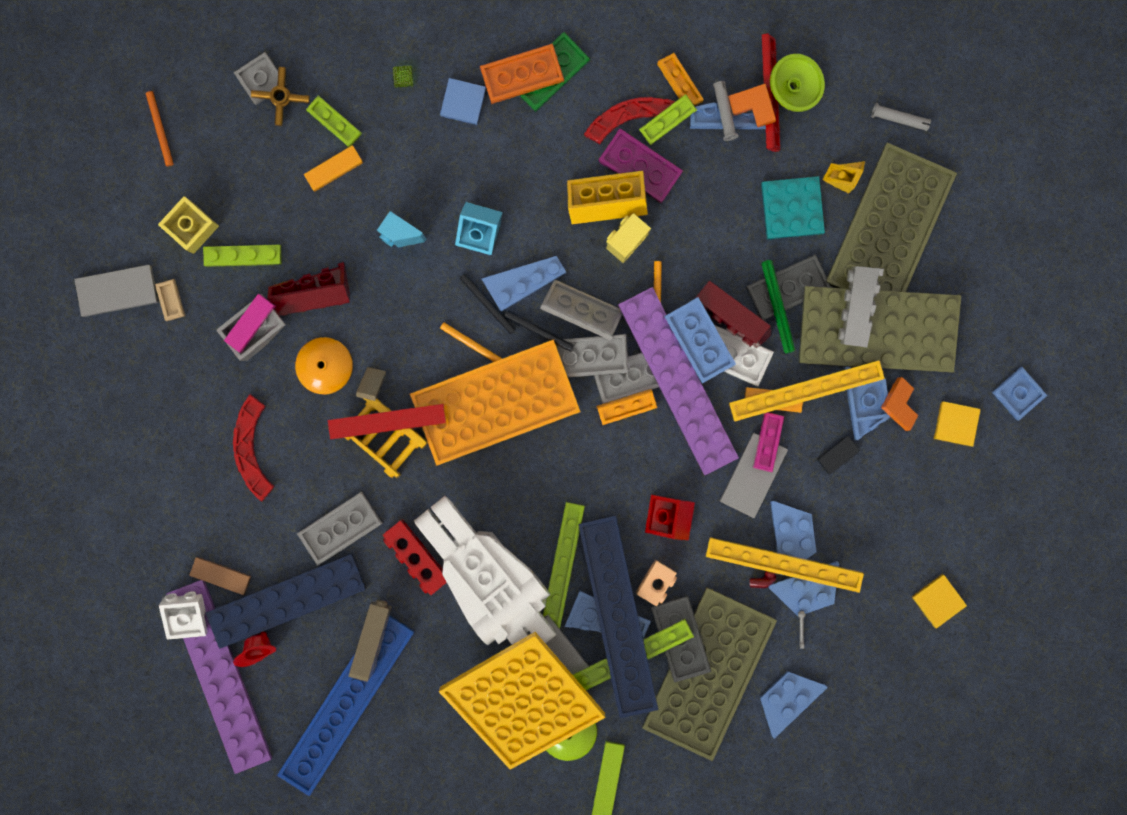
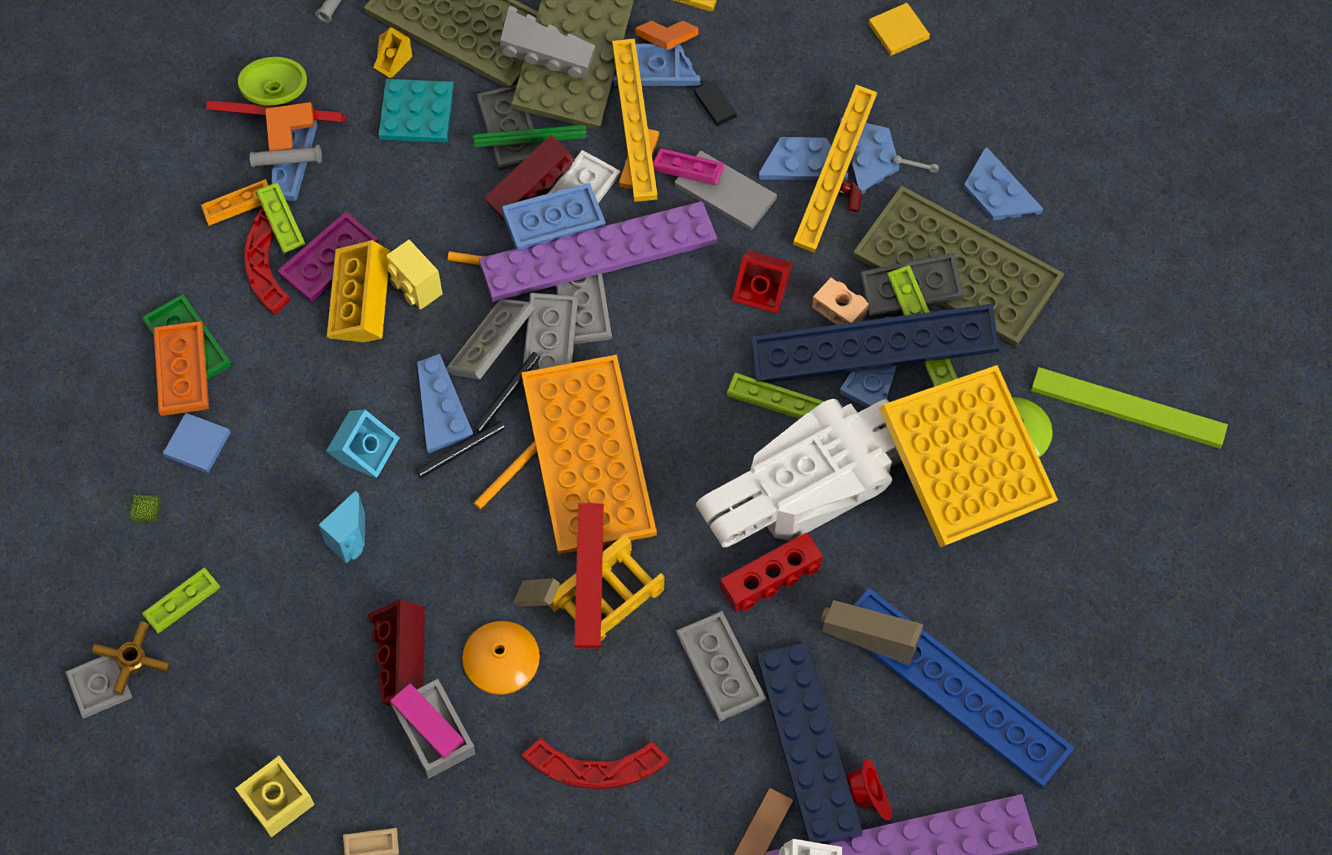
camera: 80 degrees left, 25 degrees down
orange bar [146,91,174,167] -> none
lime plate [203,245,282,267] -> none
light orange tile [304,145,363,192] -> none
light orange tile [597,389,657,425] -> none

